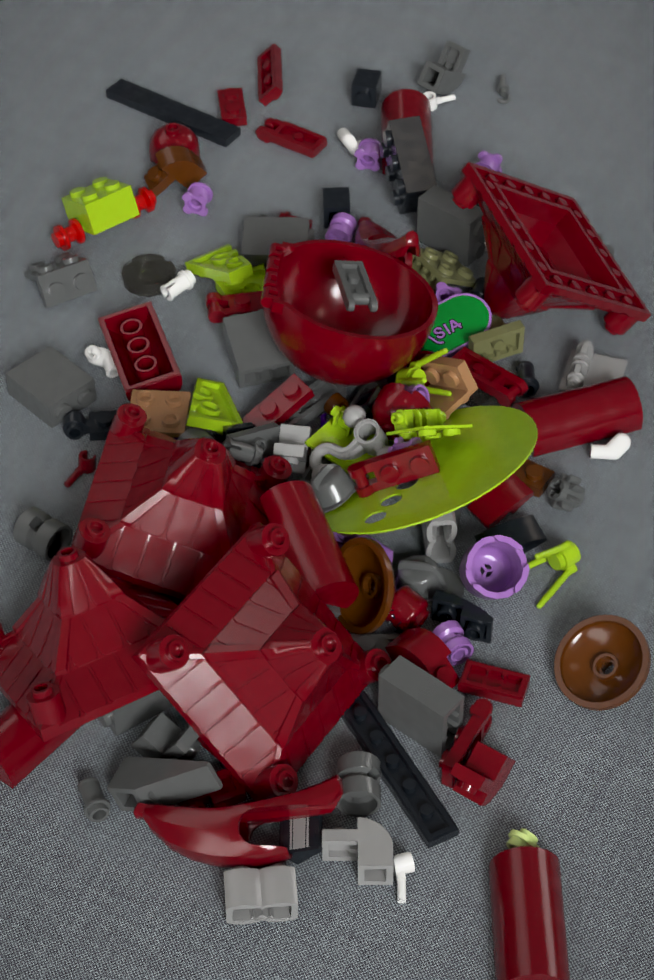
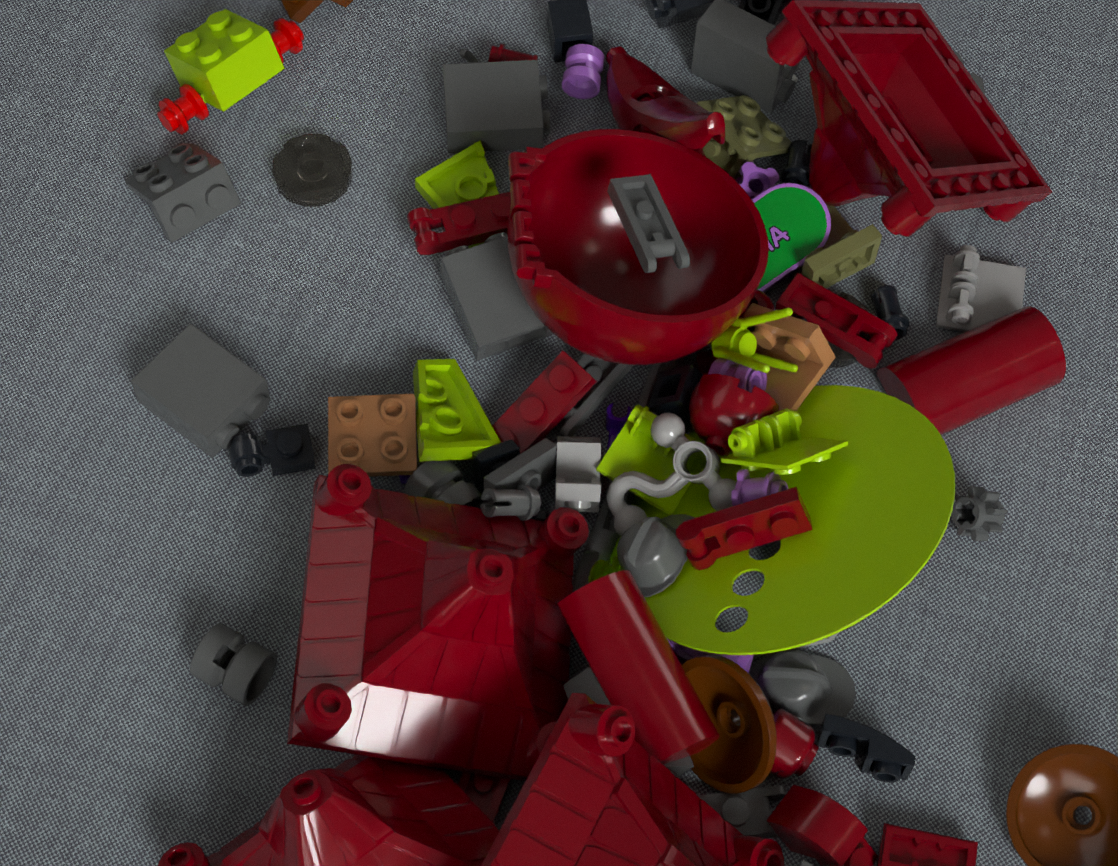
camera: 10 degrees left, 15 degrees up
dark red hand [63,450,96,488] -> none
white arm [85,345,118,378] -> none
dark red brick [97,301,182,401] -> none
white pin [160,270,196,301] -> none
medium lavender brick [182,182,213,217] -> none
lime wing [185,244,254,285] -> none
reddish brown hinge [324,393,349,417] -> none
medium lavender wheel [432,620,474,666] -> none
medium lavender cylinder [459,535,530,600] -> none
black slope [474,515,548,553] -> none
lime plant [527,540,581,609] -> none
white arm [590,433,631,460] -> none

